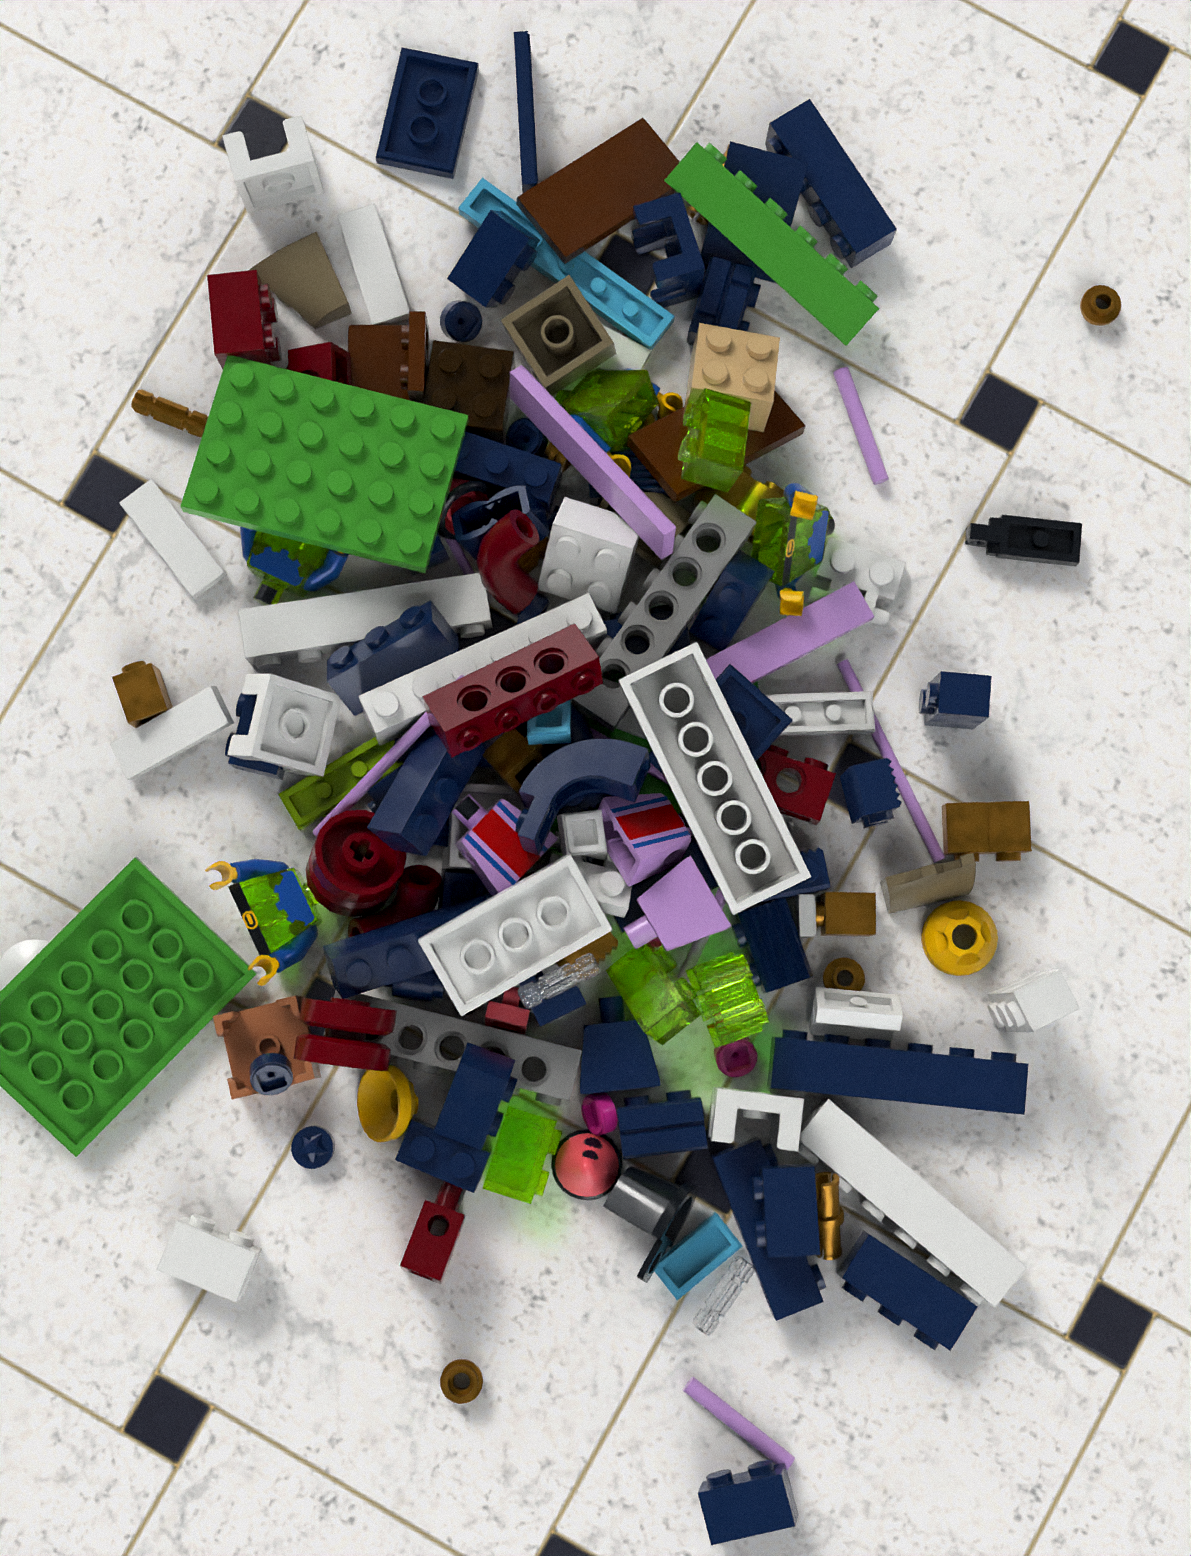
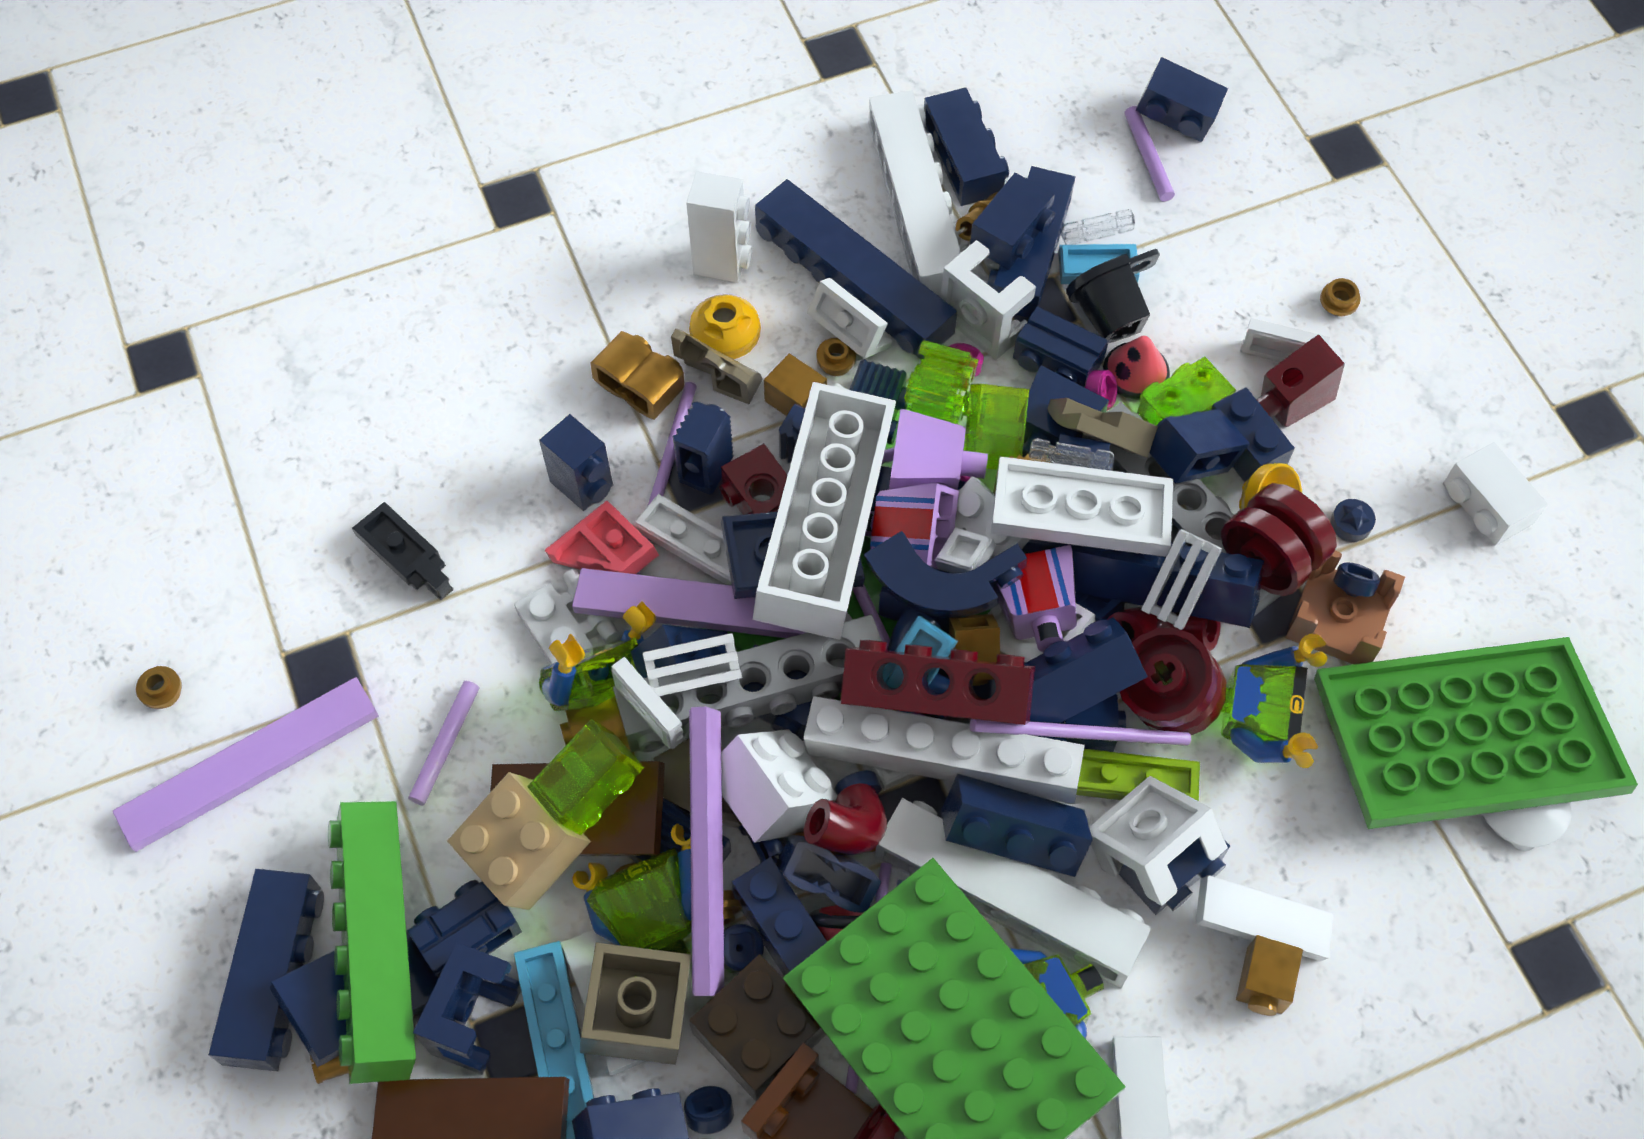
camera: 140 degrees left, 20 degrees down
none -> lavender tile [113,677,379,852]
none -> coral wing [545,501,659,574]
none -> white tile [611,657,685,749]
none -> white tile [643,633,742,696]
none -> dark tan slope [1048,398,1158,458]
none -> white tile [1141,529,1223,630]
none -> white tile [1240,318,1330,362]

